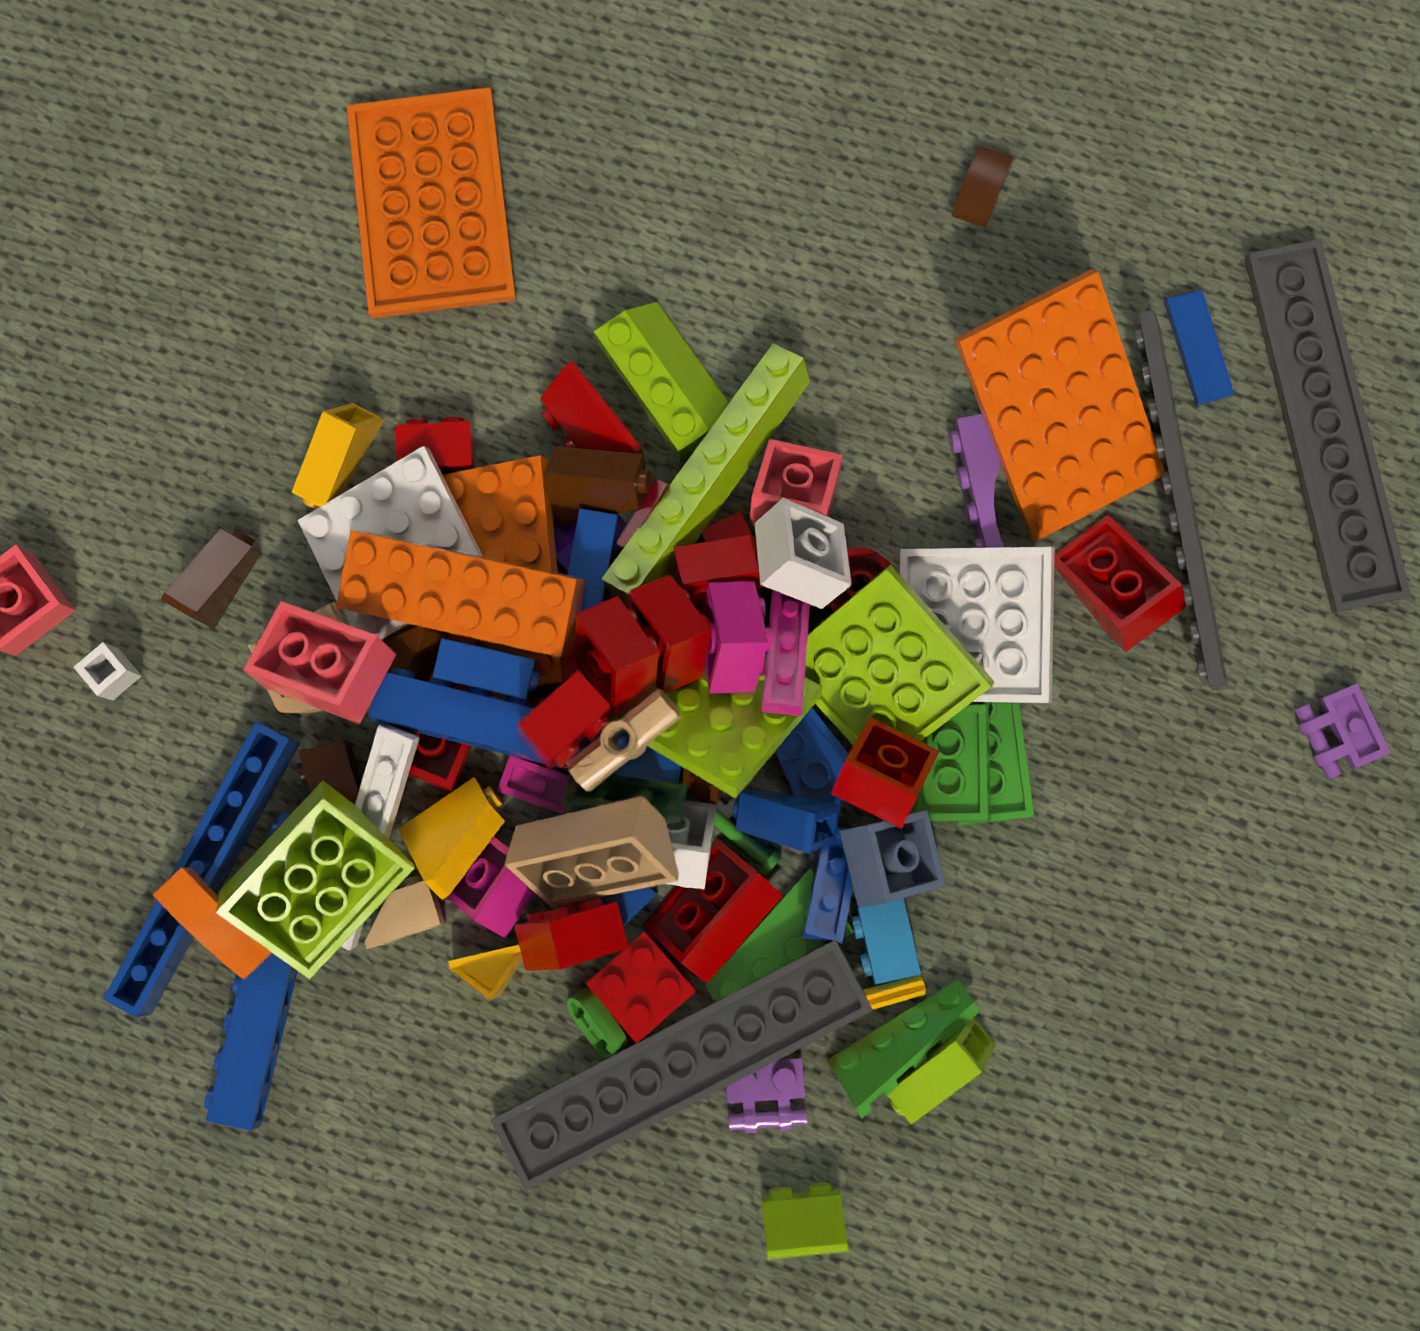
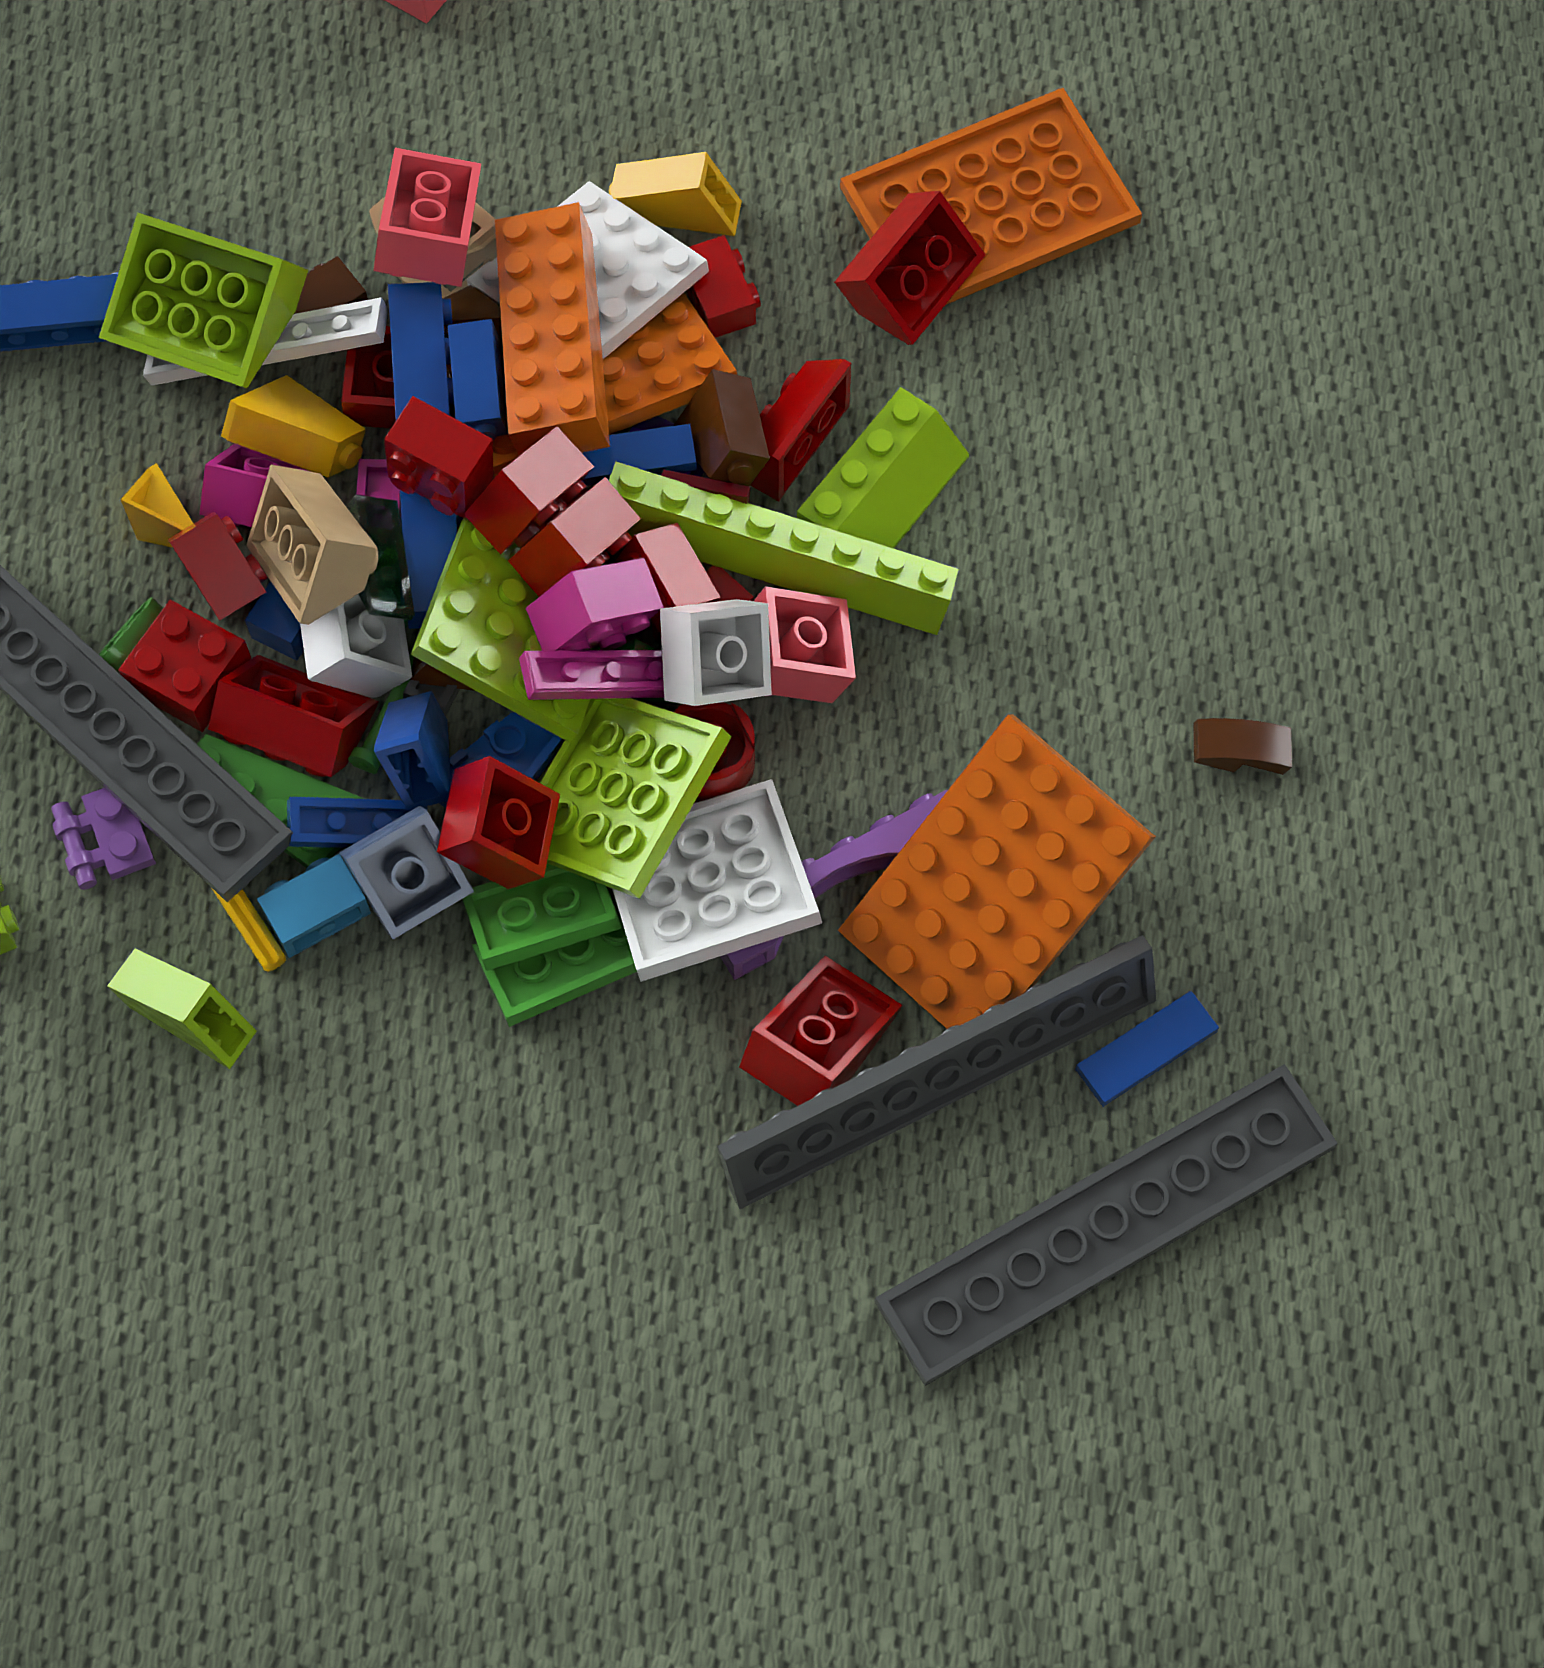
camera: 65 degrees right, 15 degrees down
white brick [73,642,142,700] -> none
blue brick [103,722,300,1018] -> none
orange slope [153,867,272,980] -> none
reddish brown slope [160,528,261,629] -> none
tan slope [364,875,446,949] -> none
tan piece [567,689,681,791] -> none
bright green wing [827,979,980,1118] -> none
medium lavender plate [1295,683,1391,779] -> none
none -> red slope [834,191,986,345]

